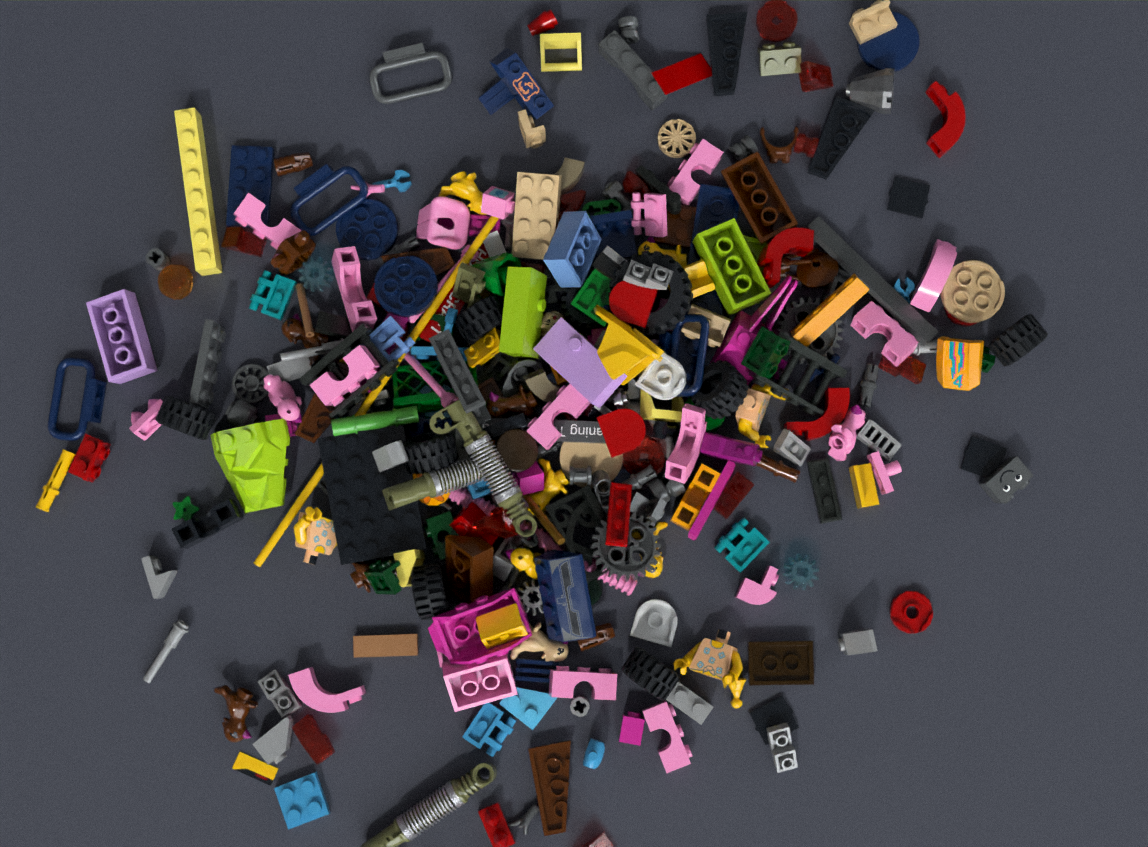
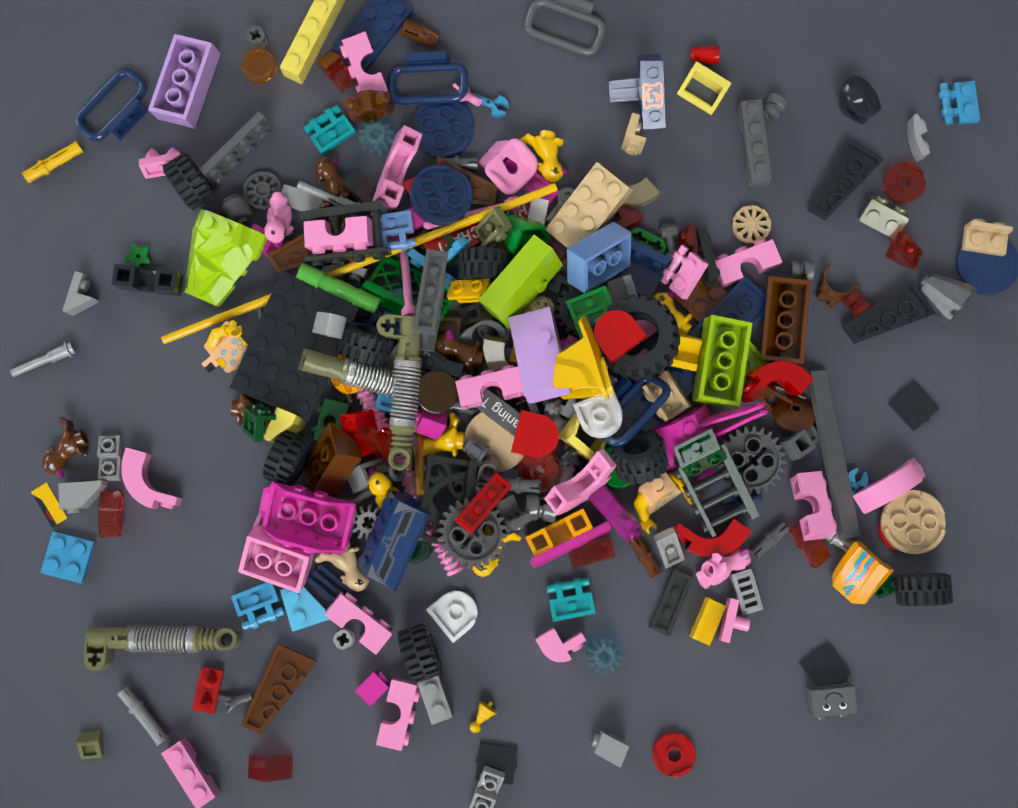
camera: 30 degrees right, 0 degrees up
red bracket [68,434,111,482] -> none
medium nougat piece [296,283,314,337] -> none
medium nougat tile [353,634,419,658] -> none
yellow panel [476,603,528,649] -> none
bright pink brick [481,186,515,220] -> none
reddish brown hinge [577,623,615,652] -> none
dark azure piece [583,738,605,769] -> none
light grey slope [623,260,674,290] -> none
red sticker [651,53,712,95] -> none
torso [673,629,743,689] -> none
dark brown plate [747,641,814,686] -> none
light orange fence [791,273,870,347] -> none
red arch [925,81,966,159] -> none

